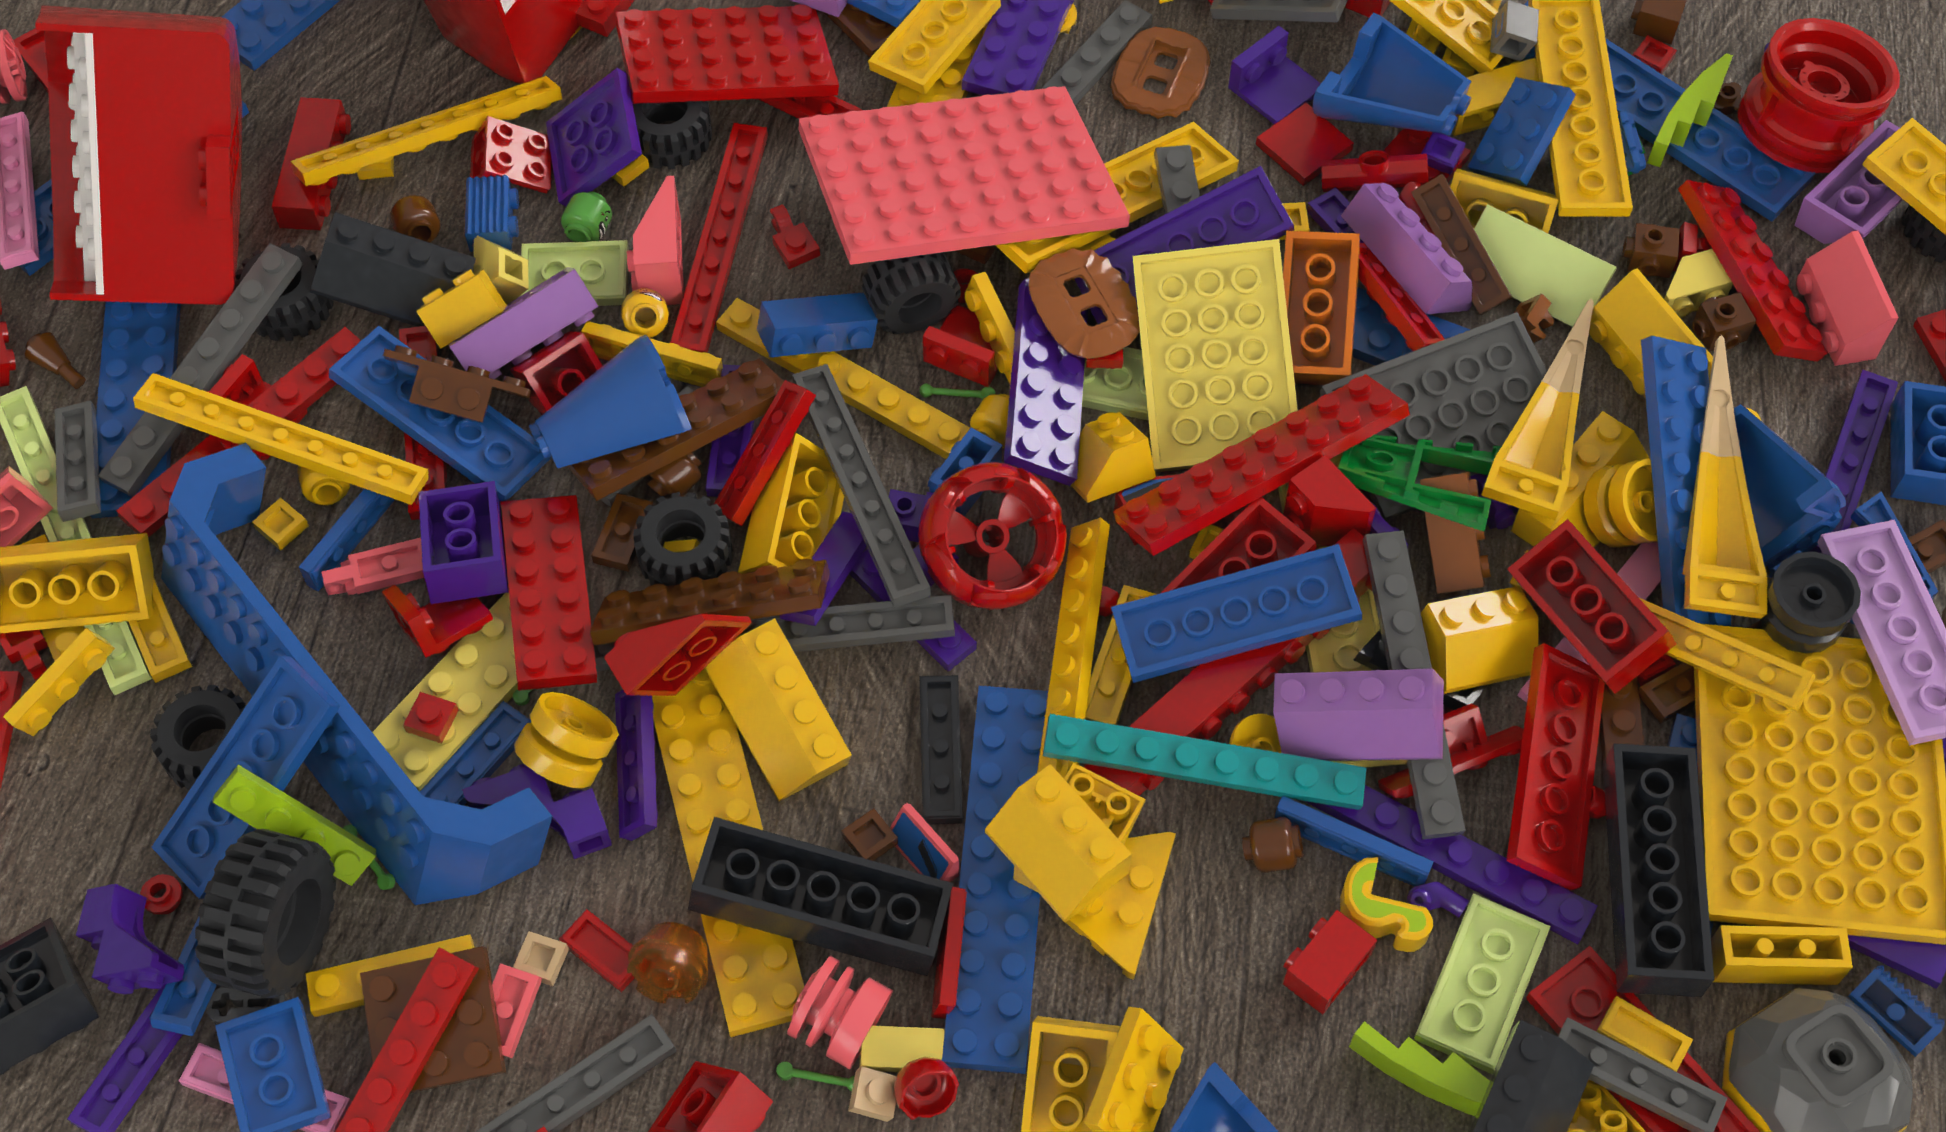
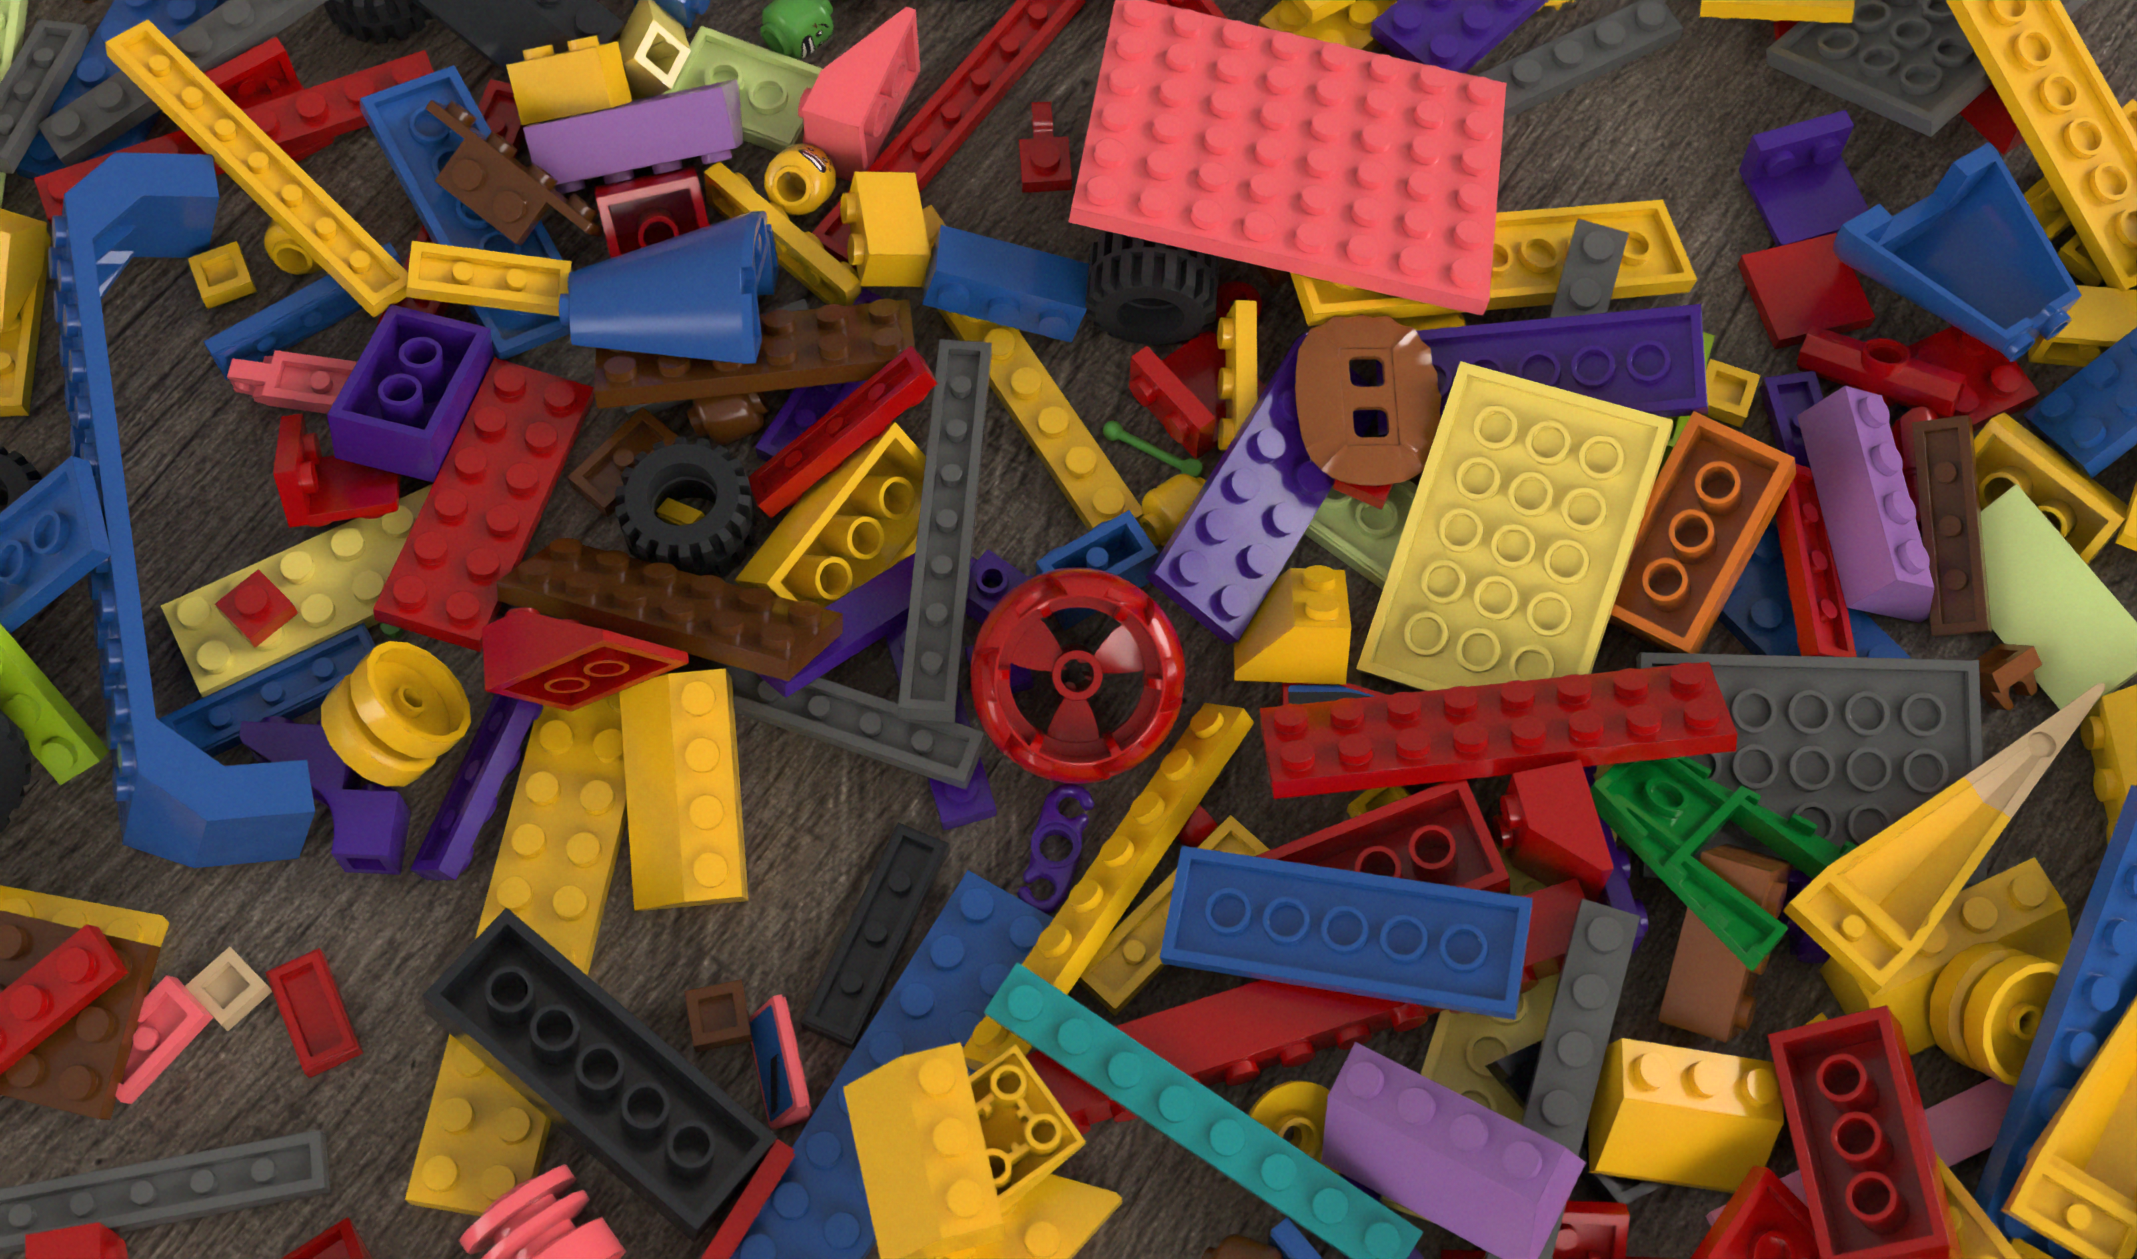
camera: 25 degrees right, 5 degrees up
bright green hinge [343,824,395,890] -> none
clear orange cone [627,922,708,1004] -> none
dark orange piece [1110,26,1211,119] -> none
dark purple tile [1421,132,1466,175] -> none
none -> yellow plate [406,241,572,316]
none -> yellow brick [840,172,931,287]
none -> dark purple piece [1017,783,1095,914]

